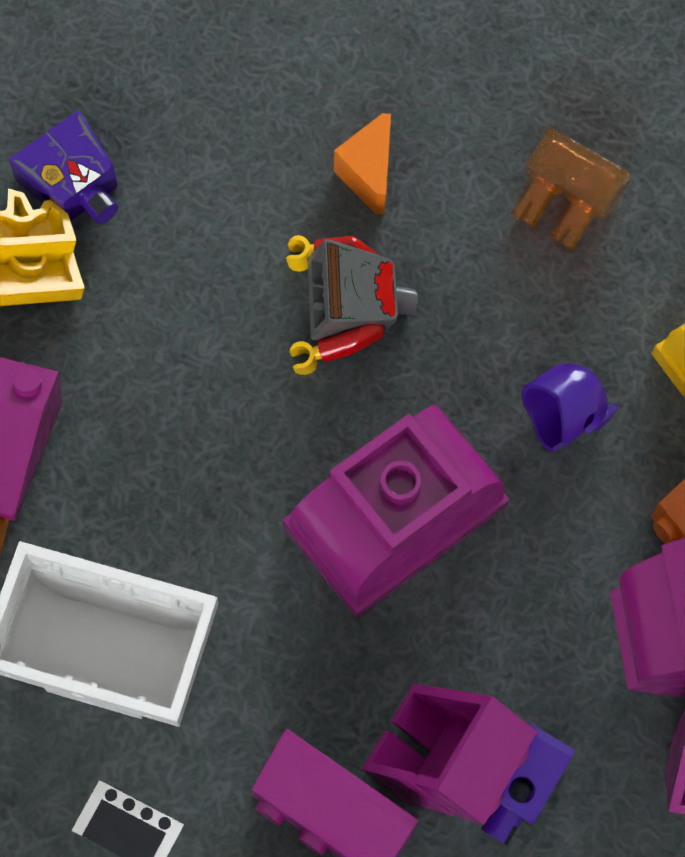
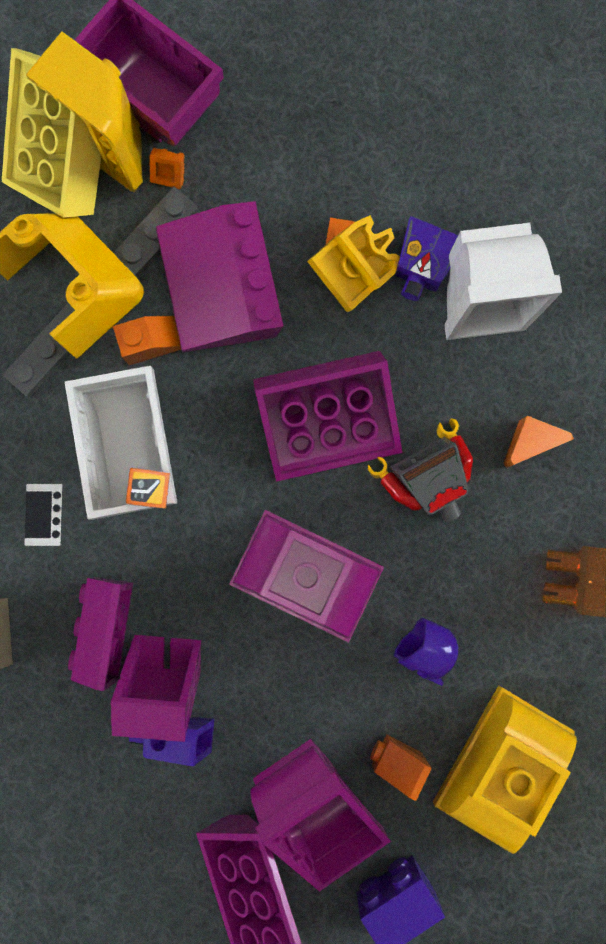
camera: 65 degrees right, 15 degrees up
none -> slope [126,468,170,509]
none -> magenta slope [253,351,402,482]
none -> white container [444,223,562,340]

